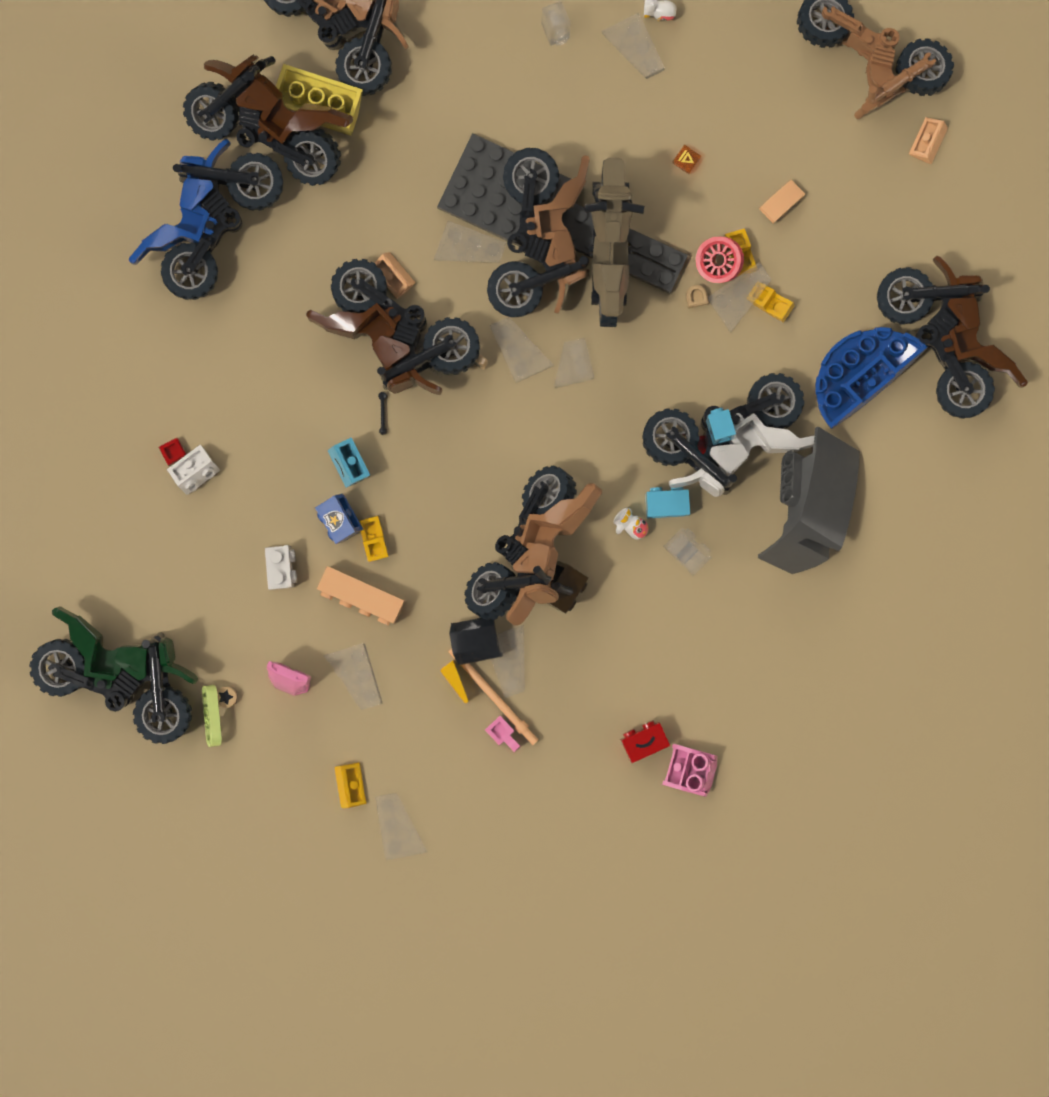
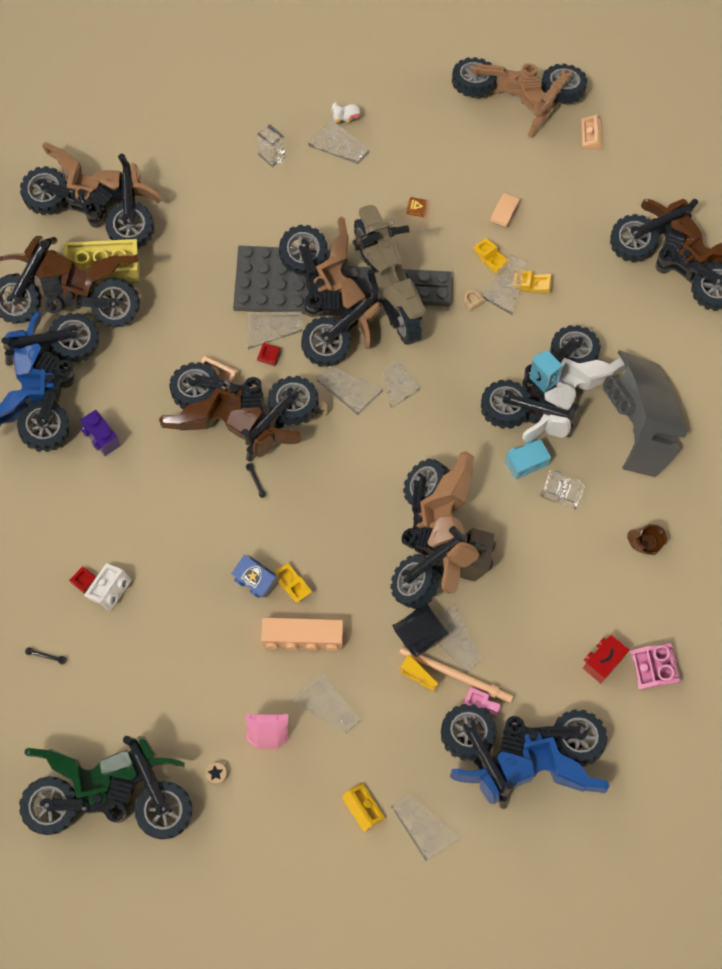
camera: 25 degrees left, 20 degrees down
yellowish green beam [202,685,222,747] -> none
white bracket [265,545,297,590] -> none
medium azure brick [328,437,370,488] -> none
white animal [613,508,649,540] -> none
coral wheel [696,237,744,283] -> none
blue brick [815,327,927,429] -> none
none -> black hinge [25,647,66,665]
none -> dark purple brick [80,409,120,456]
none -> red tile [257,343,281,366]
none -> piece [440,704,610,809]
none -> reddish brown hair [627,524,668,555]

